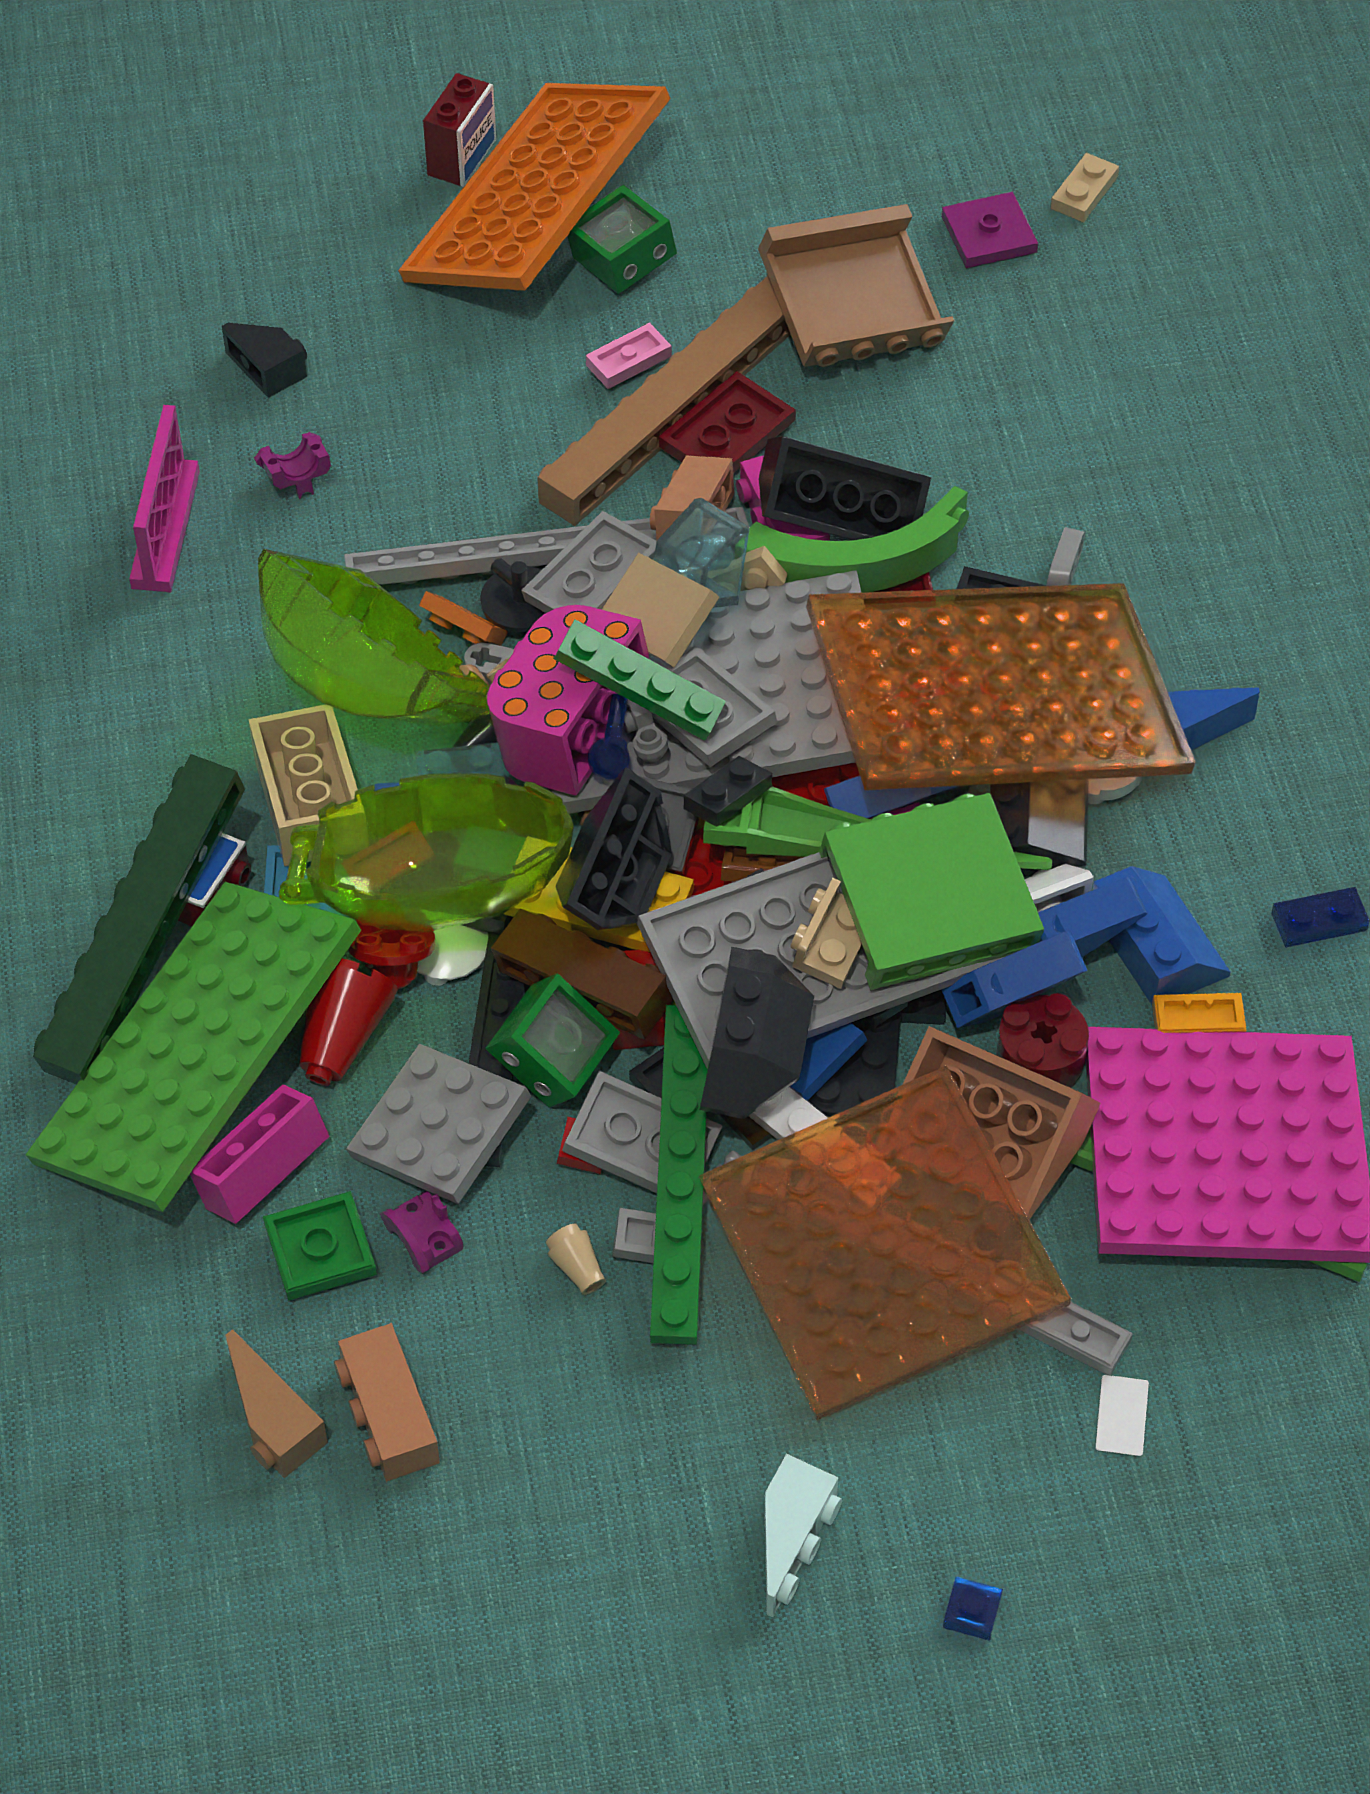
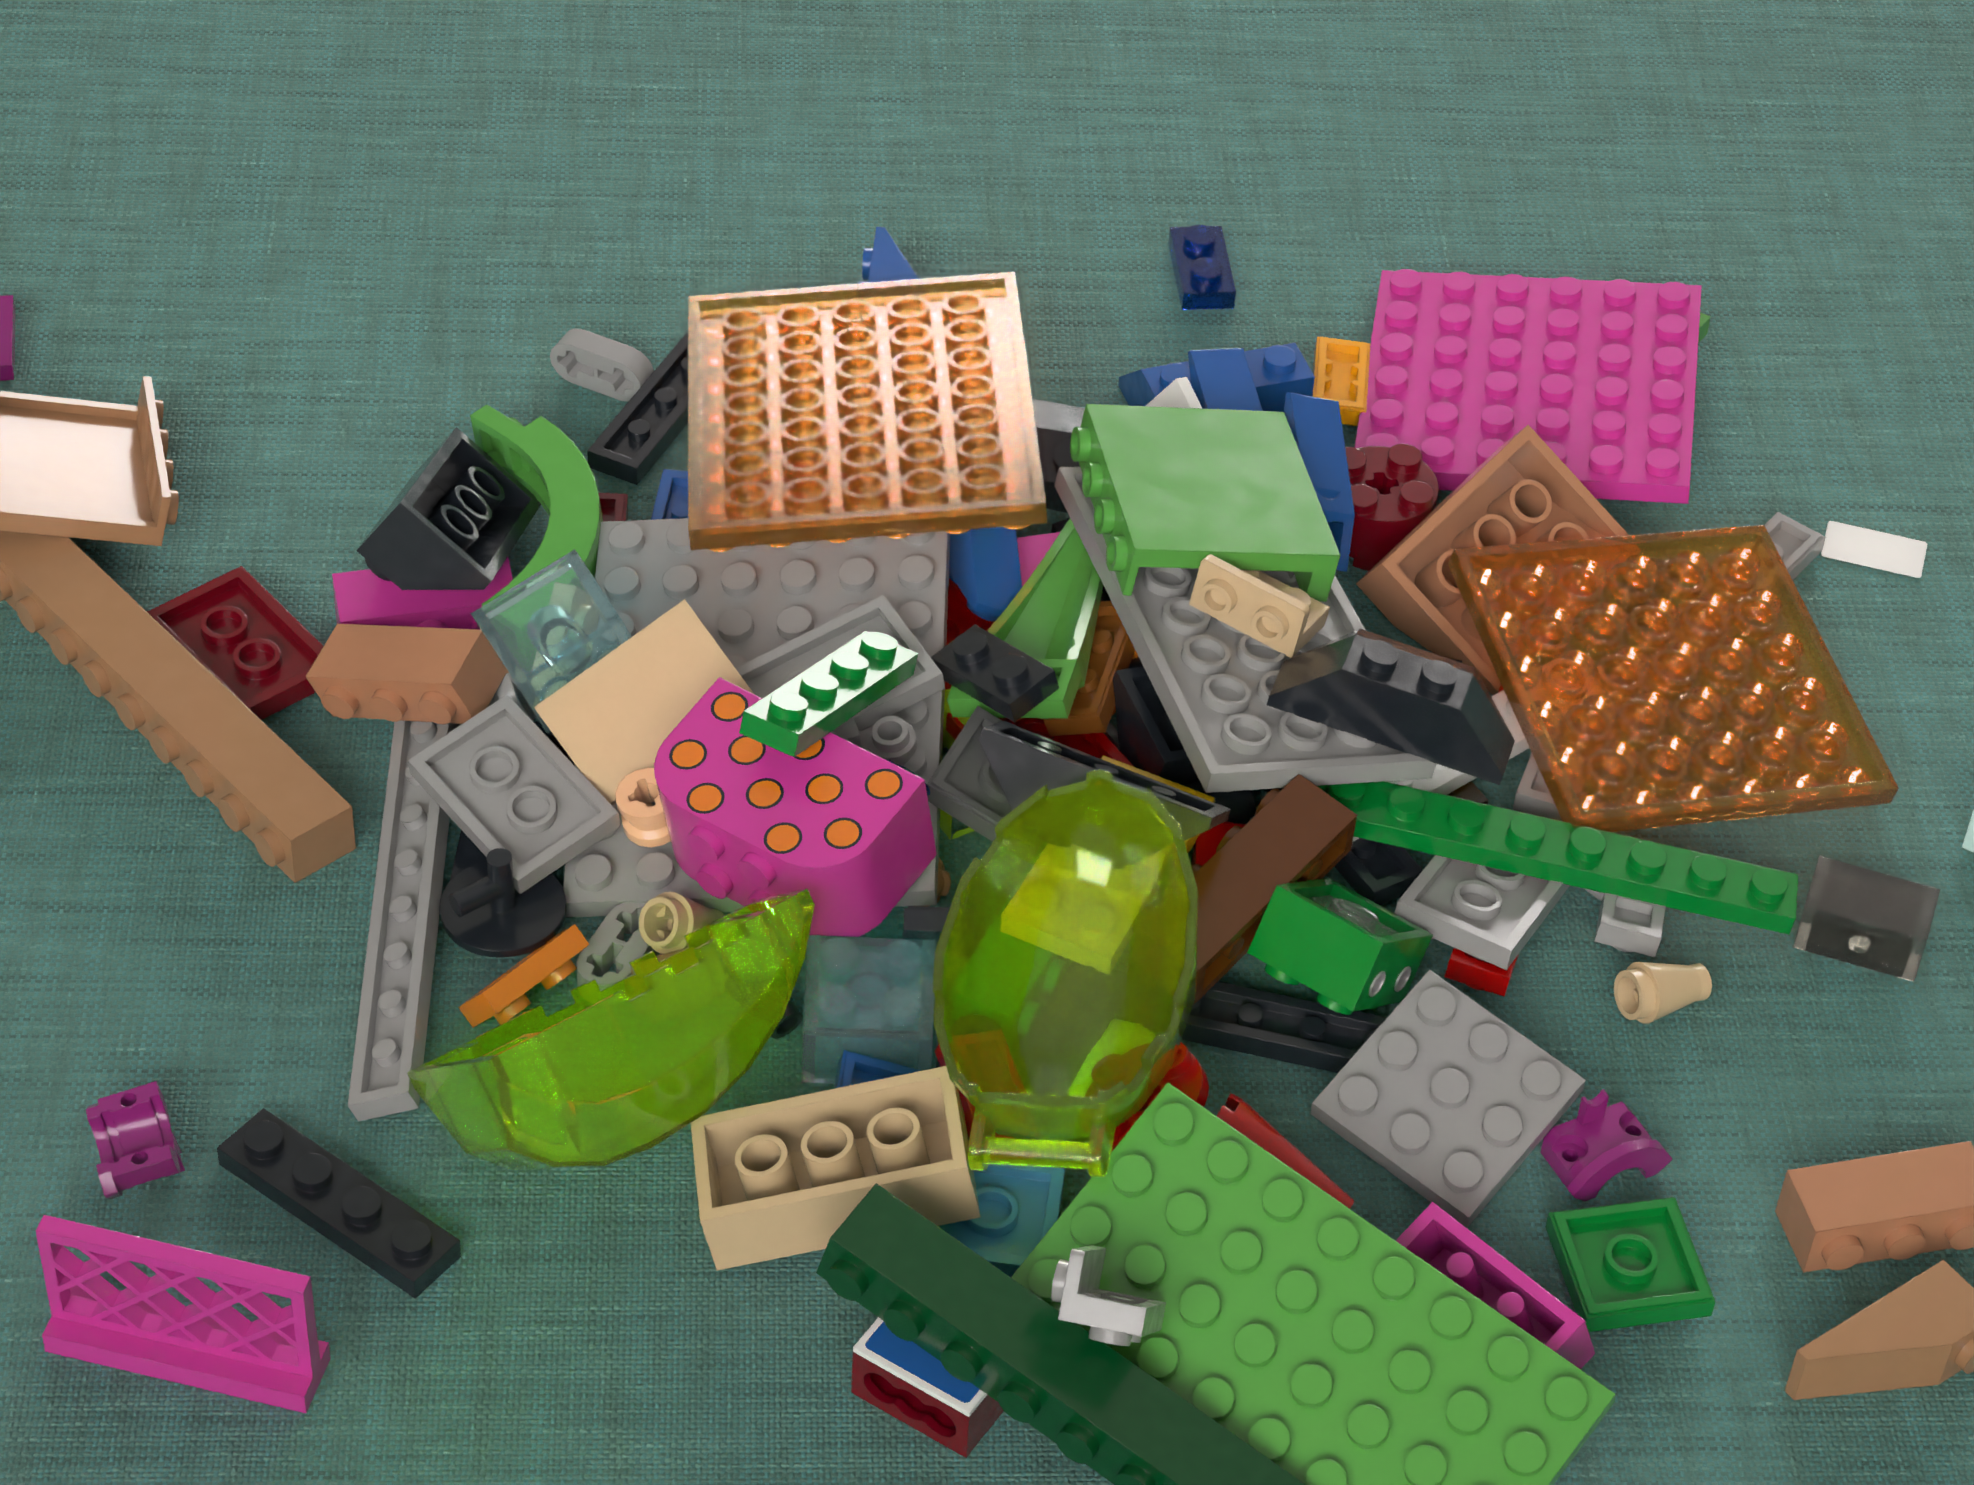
camera: 85 degrees left, 10 degrees down
bright pink plate [586,323,672,389] -> none
none -> black plate [217,1108,461,1298]
none -> light grey bracket [1051,1245,1166,1346]
none -> clear smoke brick [1793,855,1941,982]

